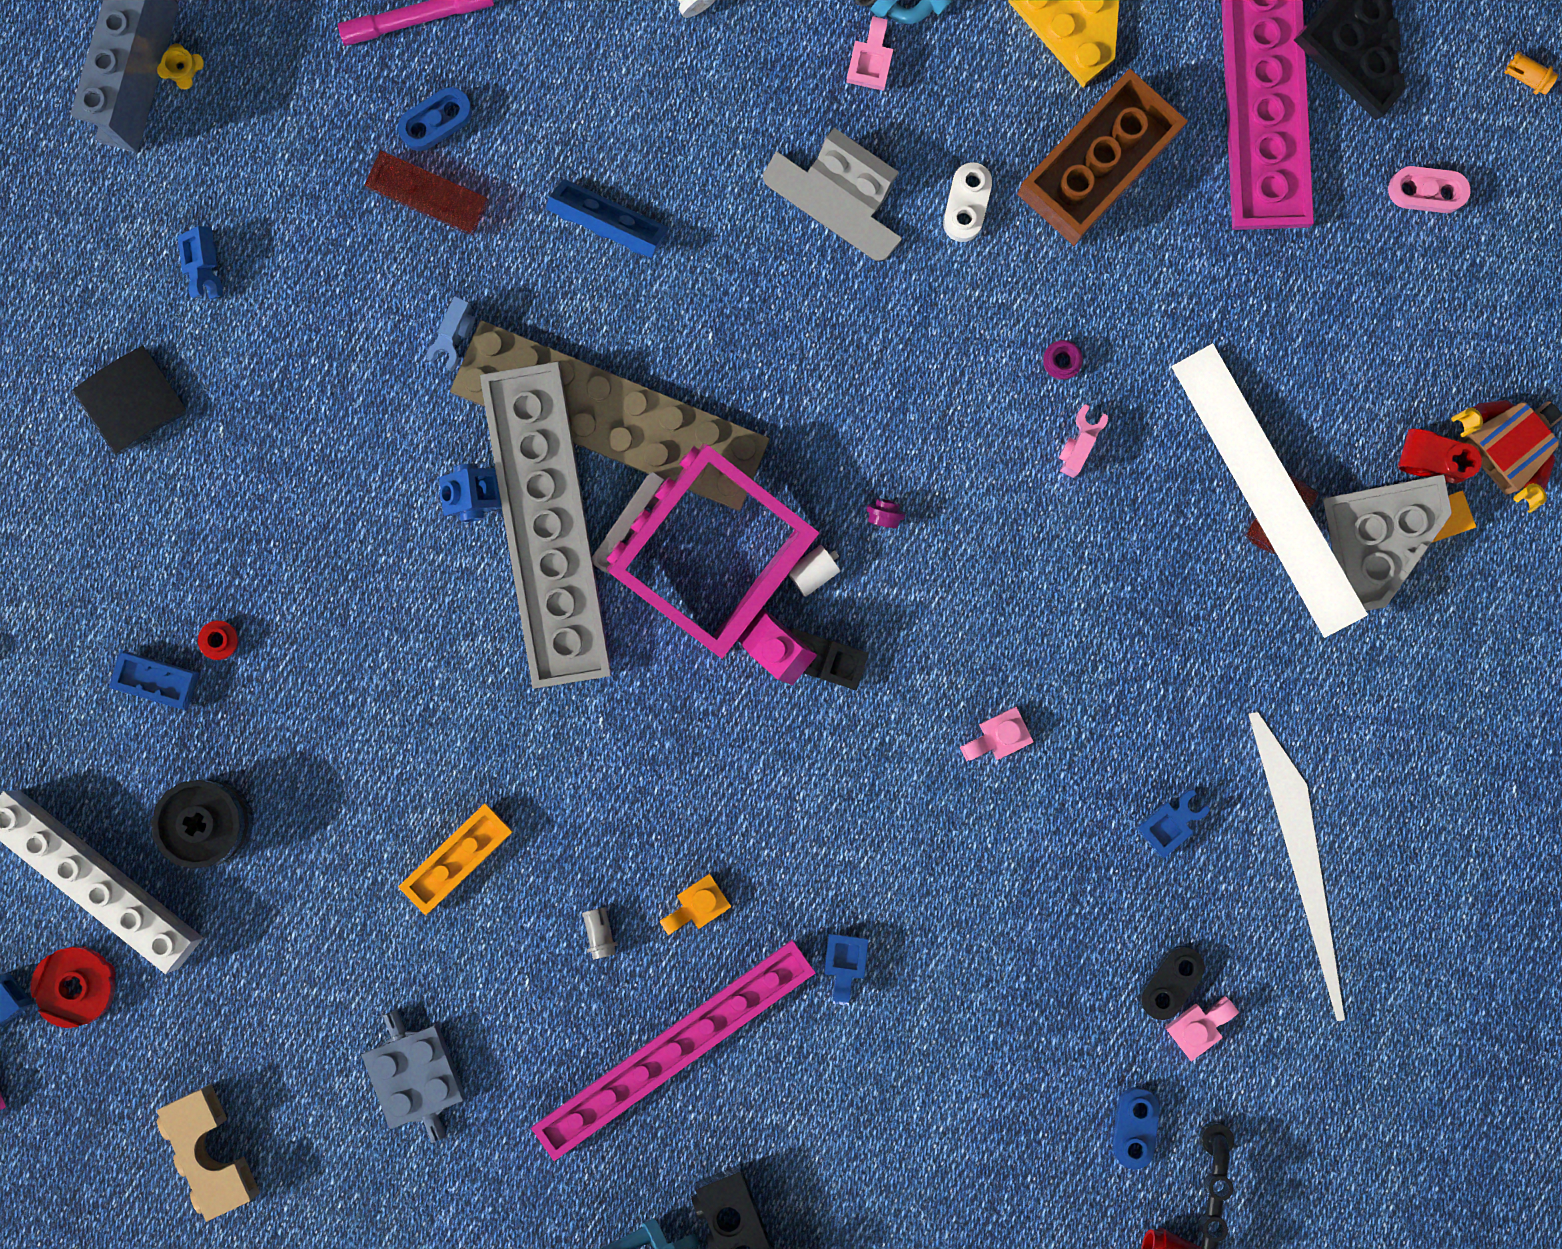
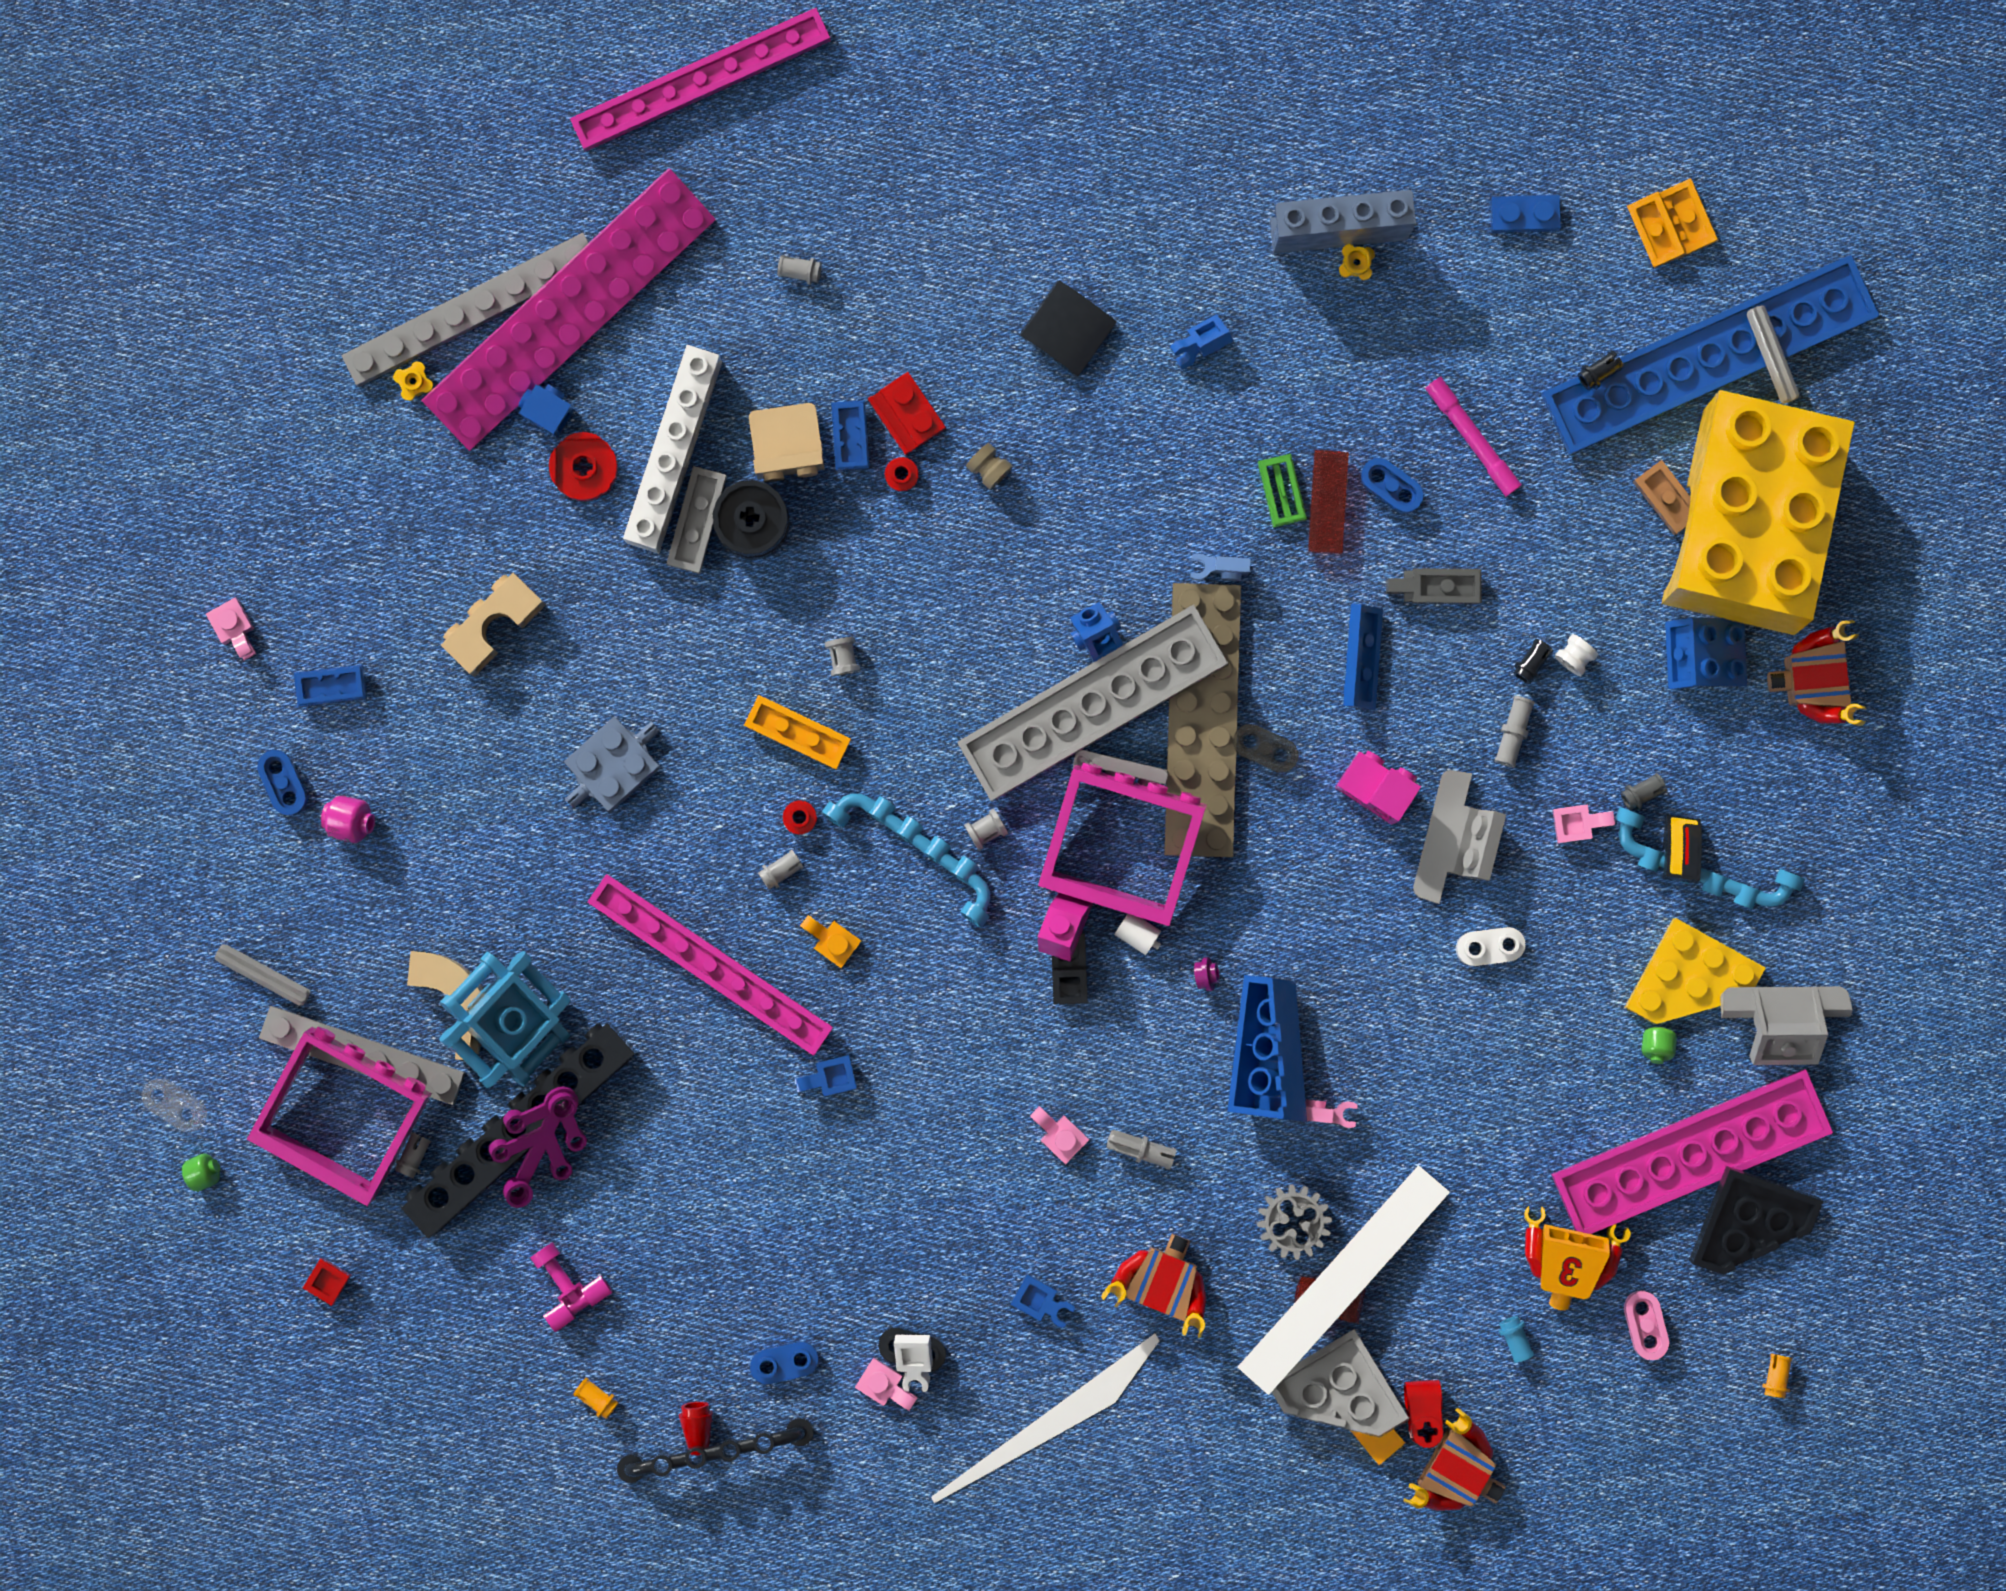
camera: 75 degrees right, 0 degrees up
dark orange brick [1017,68,1188,247] -> none
magenta plate [1043,340,1083,380] -> none
none -> light grey plate [666,466,727,574]
none -> tan bracket [749,403,825,482]
none -> red plate [783,800,817,835]
none -> dark azure bar [821,793,990,928]
none -> light grey bush [825,637,860,676]
none -> red plate [867,372,946,456]
none -> white plate [894,1335,933,1392]
none -> light grey bush [964,808,1008,851]
none -> dark tan wheel [966,443,1013,490]
none -> torso [1101,1233,1207,1338]
none -> light grey axle [1107,1130,1176,1170]
none -> blue wedge [1227,975,1307,1122]
none -> clear smoke plate [1233,724,1299,773]
none -> light grey gear [1256,1184,1332,1260]
none -> bright green tile [1257,454,1307,528]
none -> dark pink brick [1335,751,1421,825]
none -> dark grey hinge [1386,568,1482,604]
none -> light grey pin [1494,696,1535,768]
none -> dark azure pin [1498,1316,1534,1363]
none -> black pin [1513,639,1553,684]
none -> light orange torso [1524,1206,1631,1311]
none -> bright green piece [1641,1027,1677,1064]

